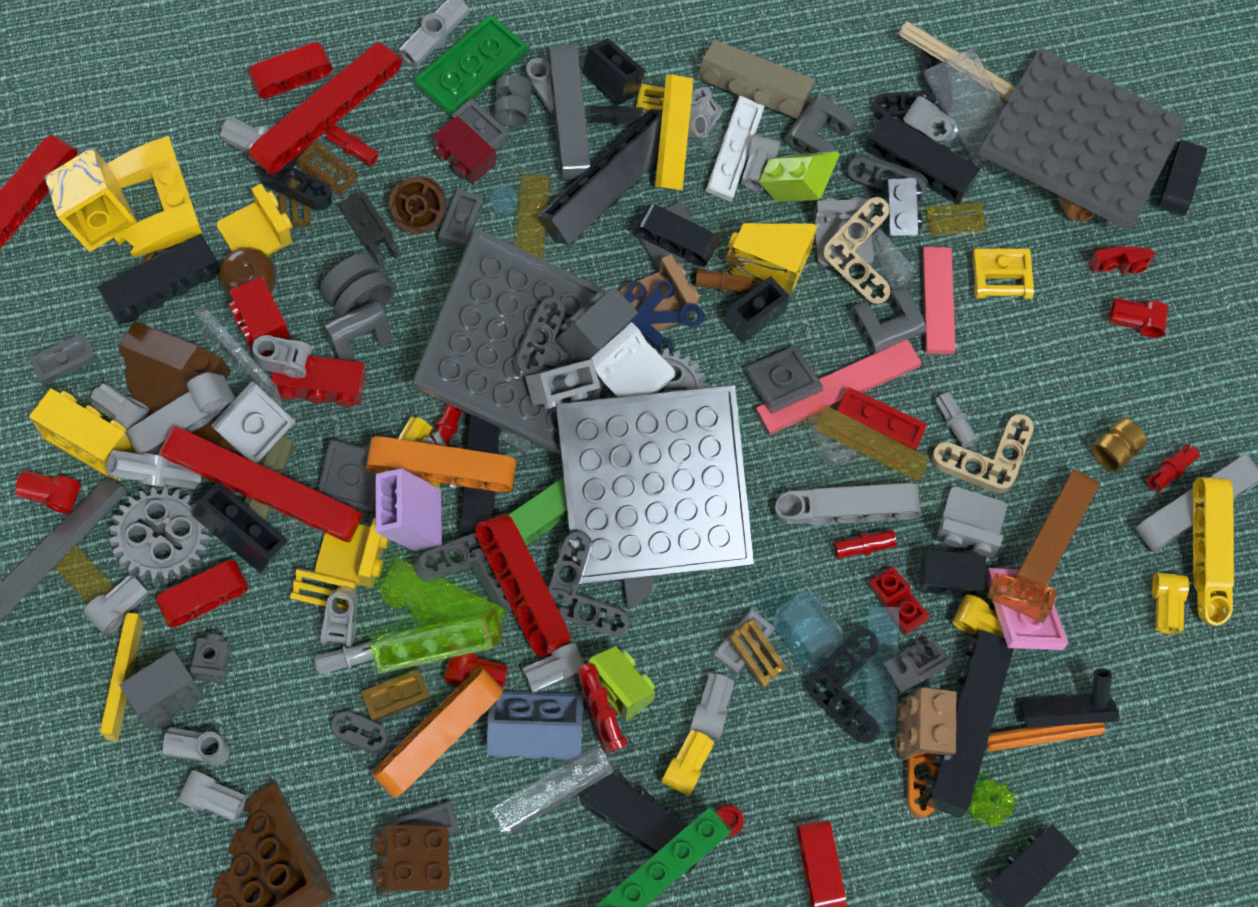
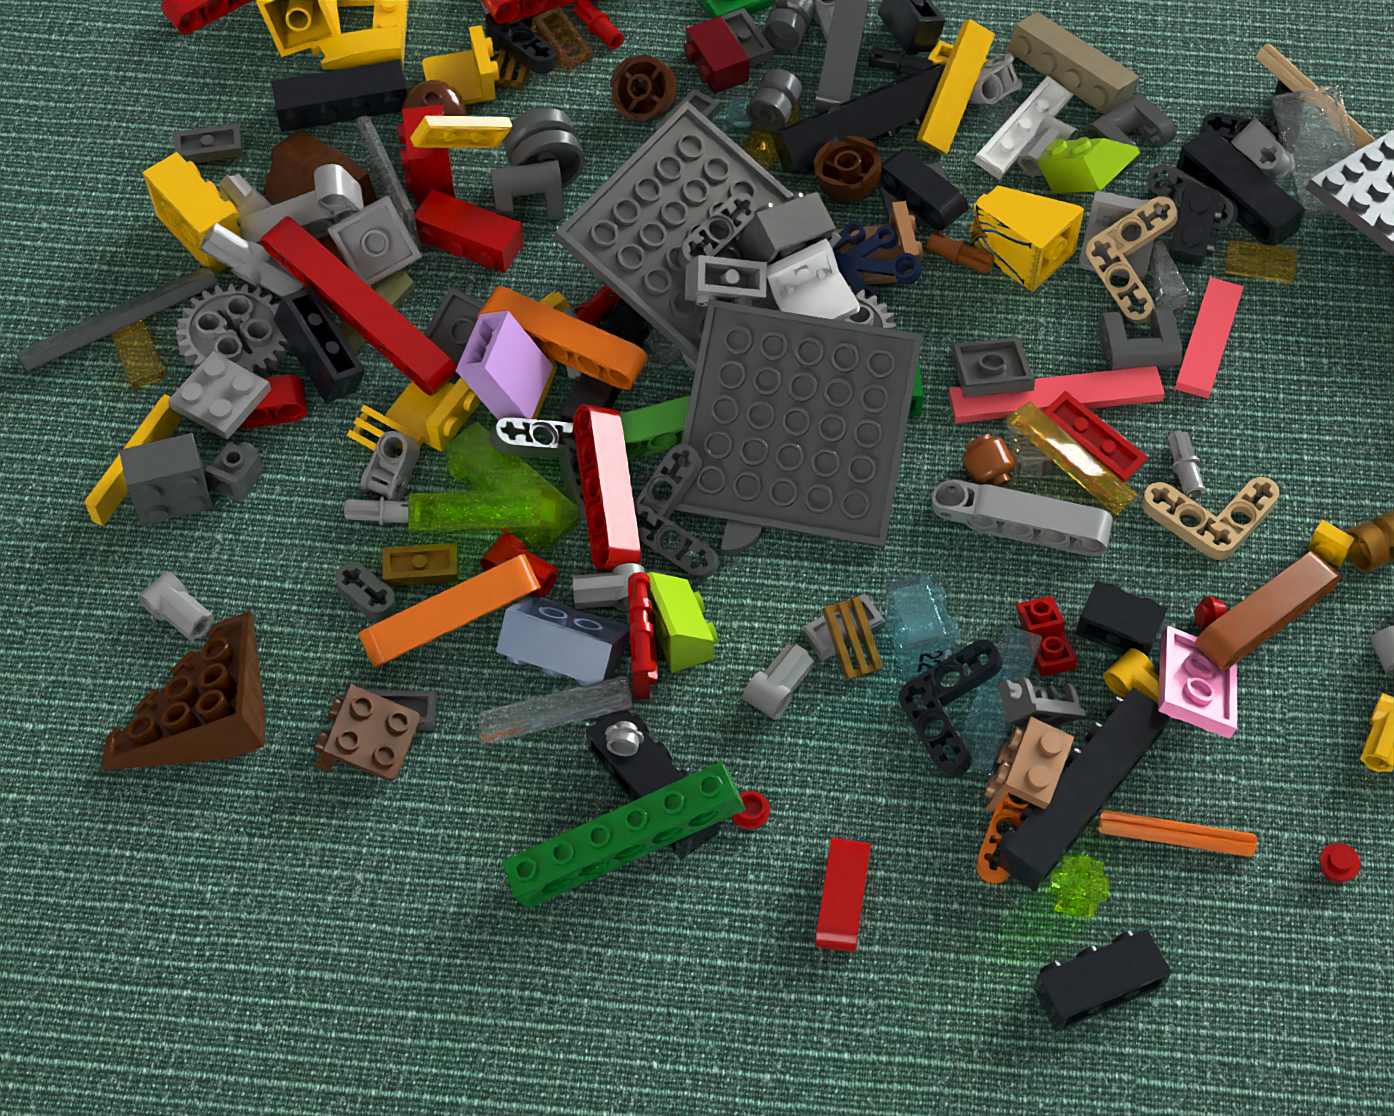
camera: 25 degrees right, 10 degrees down
red piece [15,471,82,514] -> none
light grey piece [84,574,149,635] -> none
light grey piece [163,727,230,766] -> none
light grey piece [253,335,313,378] -> none
pearl dark grey hinge [339,191,401,267] -> none
yellow piece [661,730,714,797] -> none
black brick [725,276,790,344] -> none
red pin [834,529,897,560] -> none
light grey bracket [936,487,1007,558] -> none
yellow plate [972,249,1034,299] -> none
clear orange slope [987,574,1058,623] -> none
black piece [1020,668,1119,728] -> none
none -> light grey plate [168,351,271,440]
none -> yellow tile [410,116,513,148]
none -> light grey plate [605,721,644,756]
none -> dark grey wheel [746,69,802,132]
none -> reddish brown cylinder [814,136,882,203]
none -> dark orange head [962,434,1016,487]
none -> red plate [1195,597,1227,631]
none -> yellow plate [1307,520,1355,568]
none -> red plate [1319,843,1361,882]

